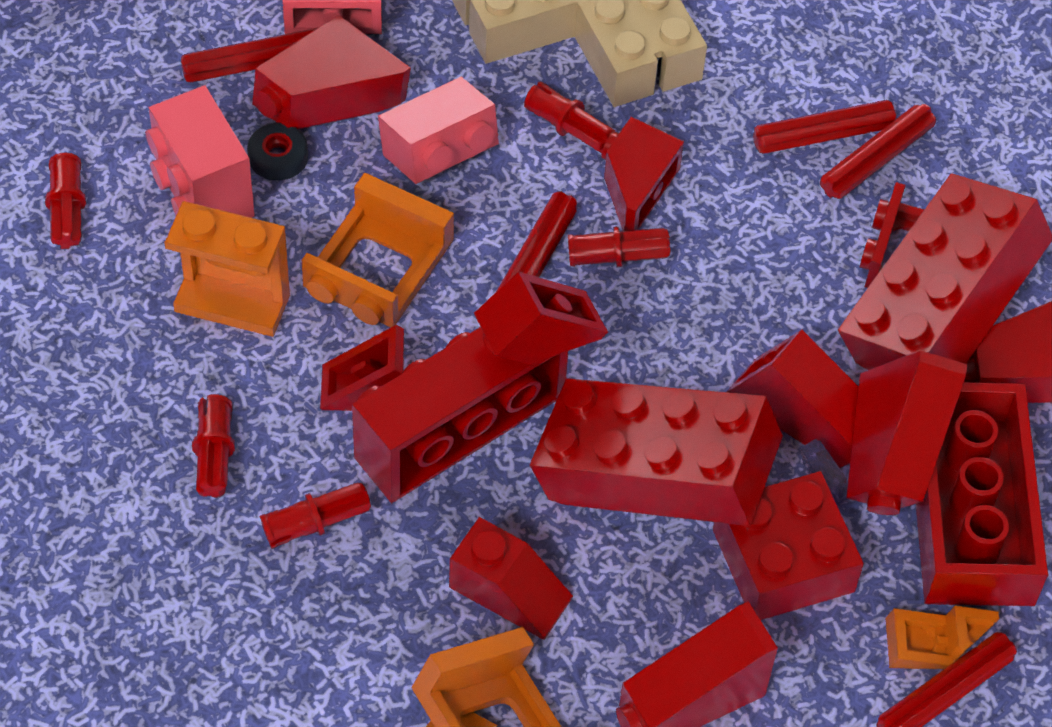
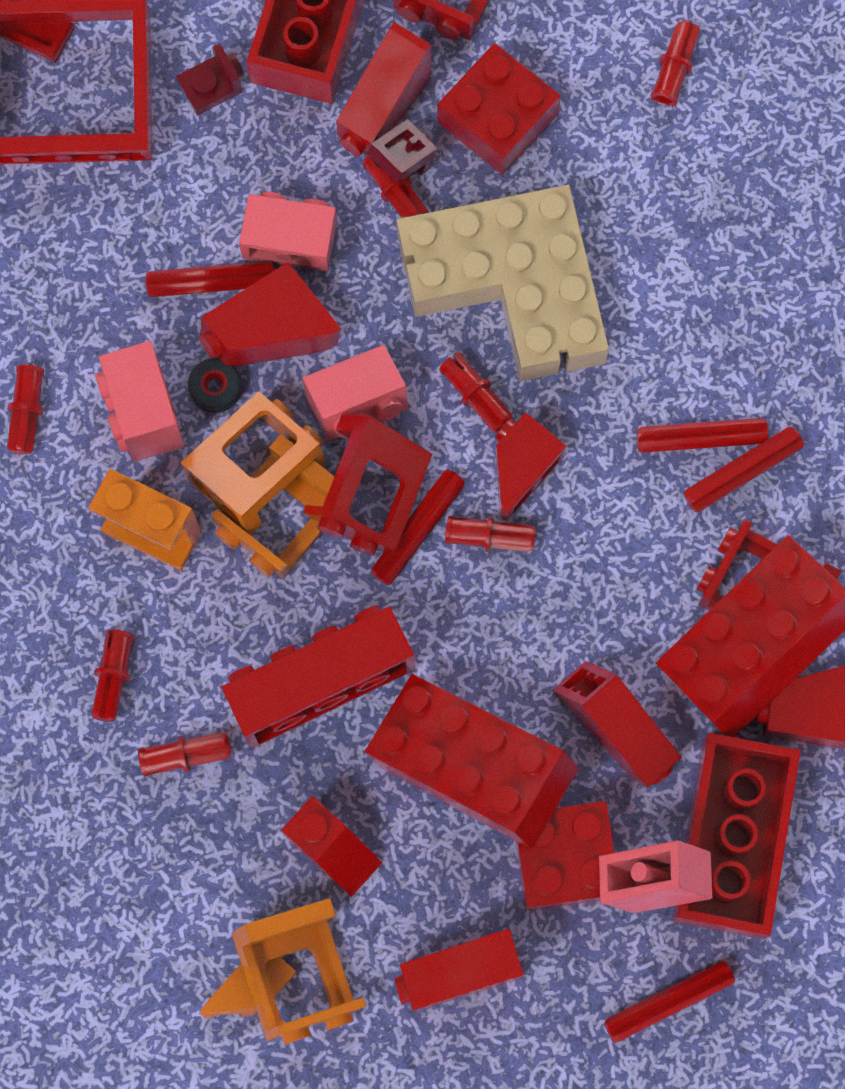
camera: 15 degrees right, 20 degrees up
red slope [320,324,404,411] -> none
red slope [474,271,609,364] -> none
clear purple tile [800,439,849,506] -> none
red slope [846,350,967,515] -> none
orange slope [885,606,999,669] -> none
none -> orange window [180,391,327,535]
none -> red window [303,414,433,556]
none -> coral brick [599,840,713,913]

